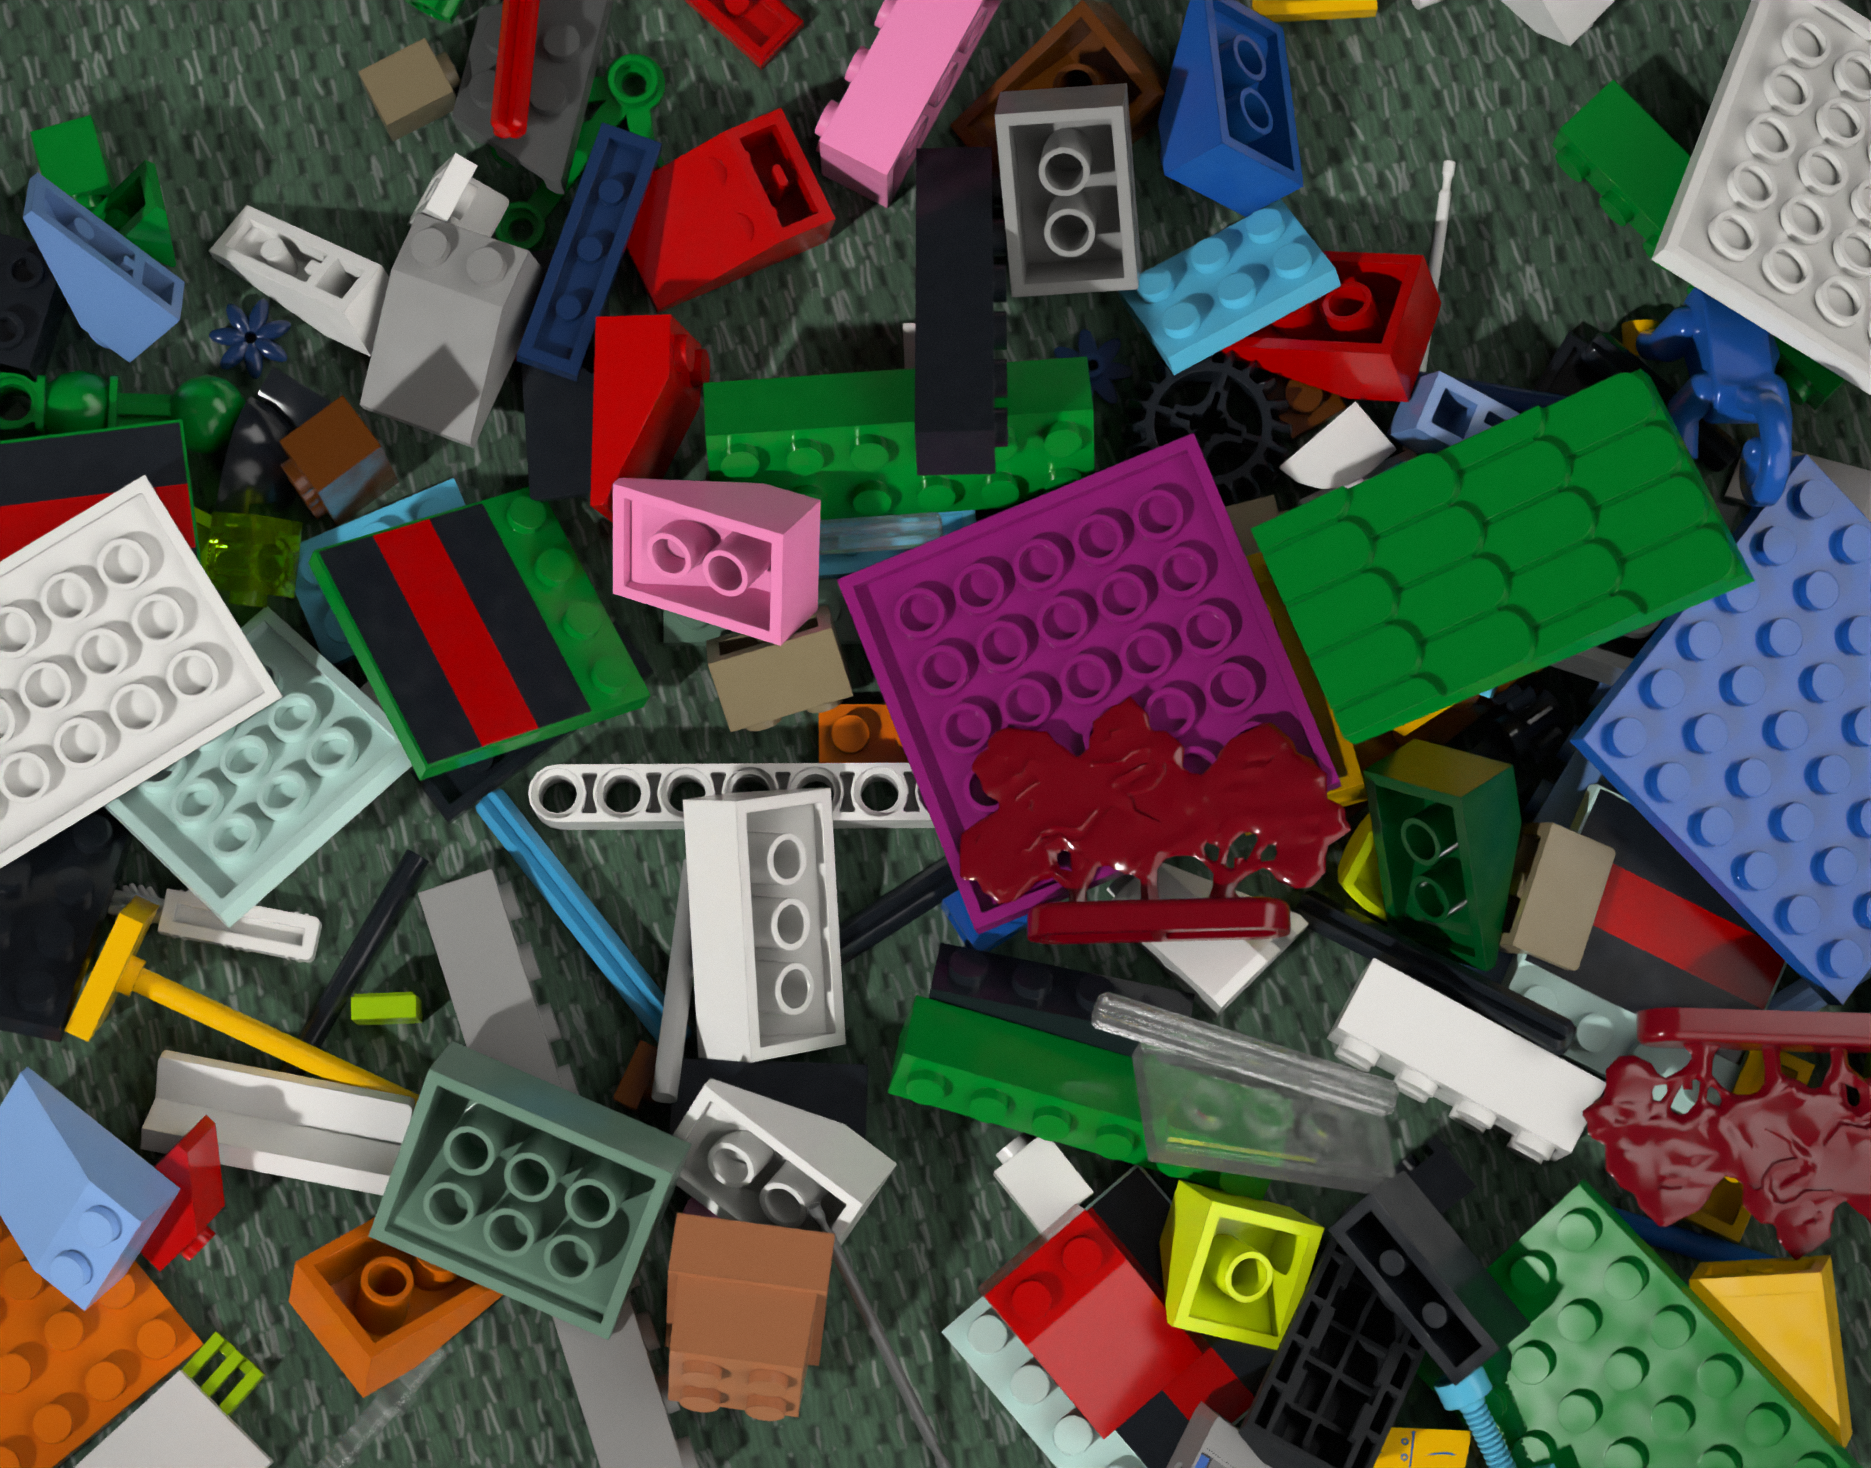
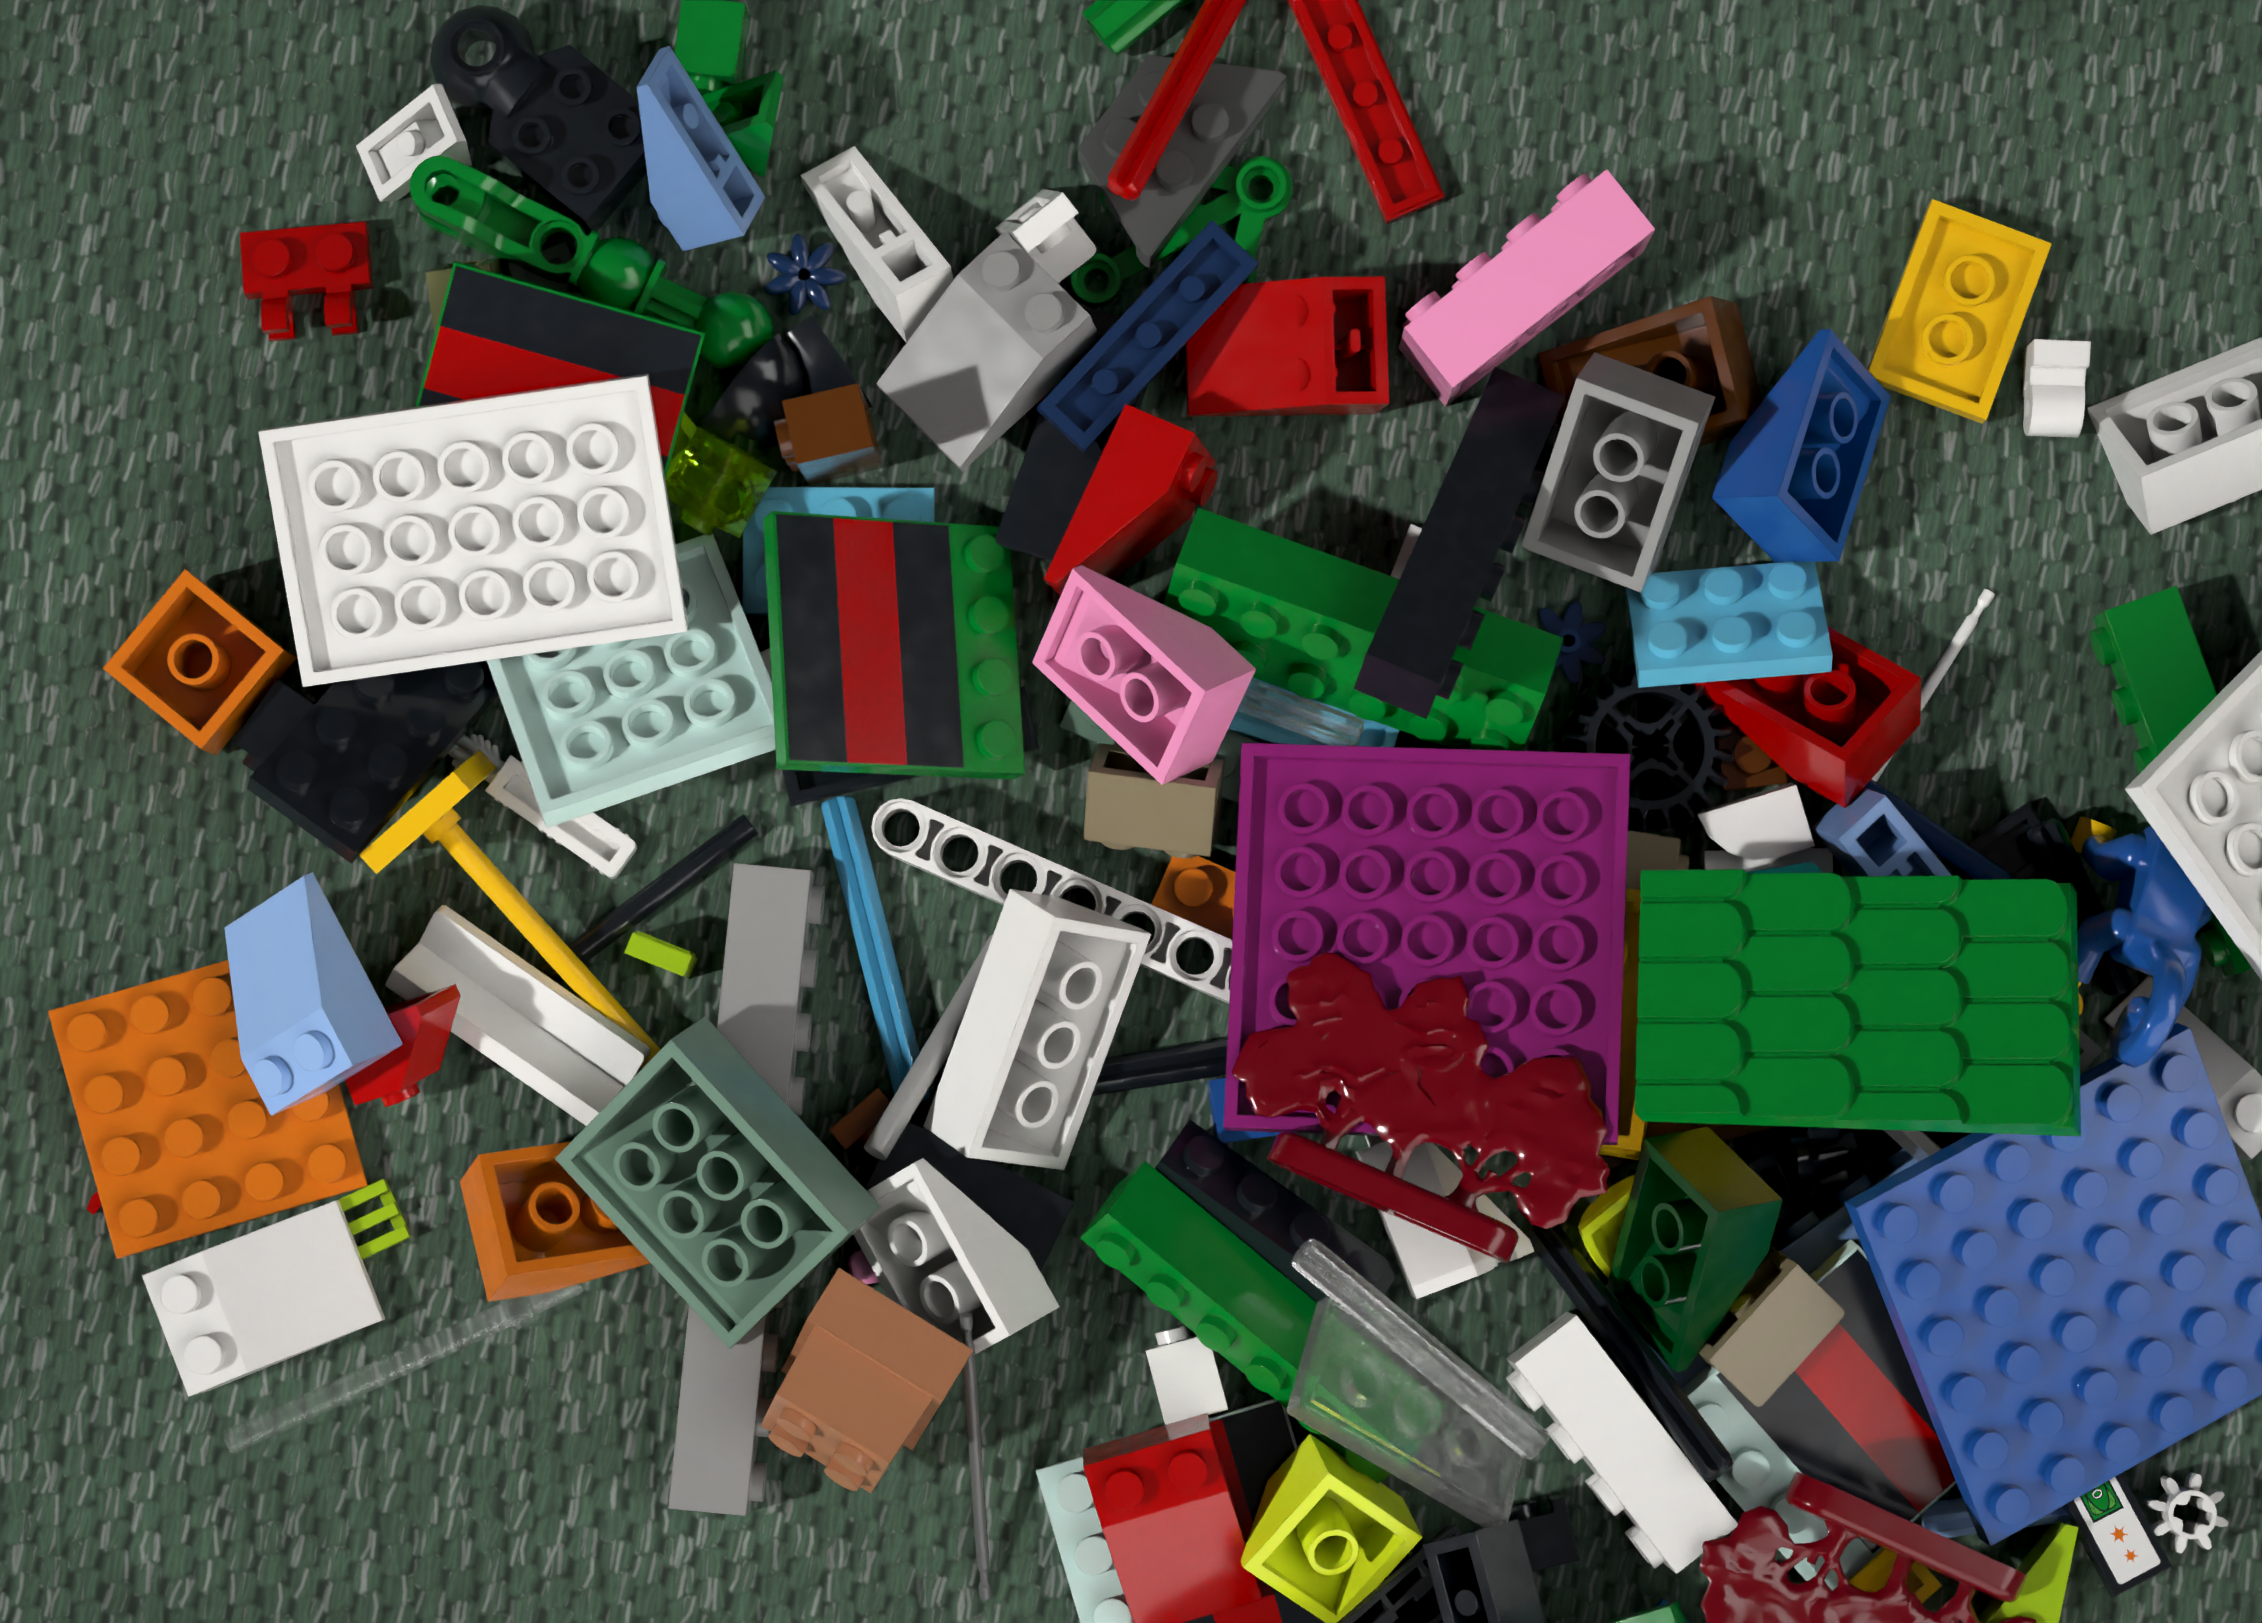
camera: 30 degrees right, 5 degrees up
dark tan brick [358,38,461,141] -> none

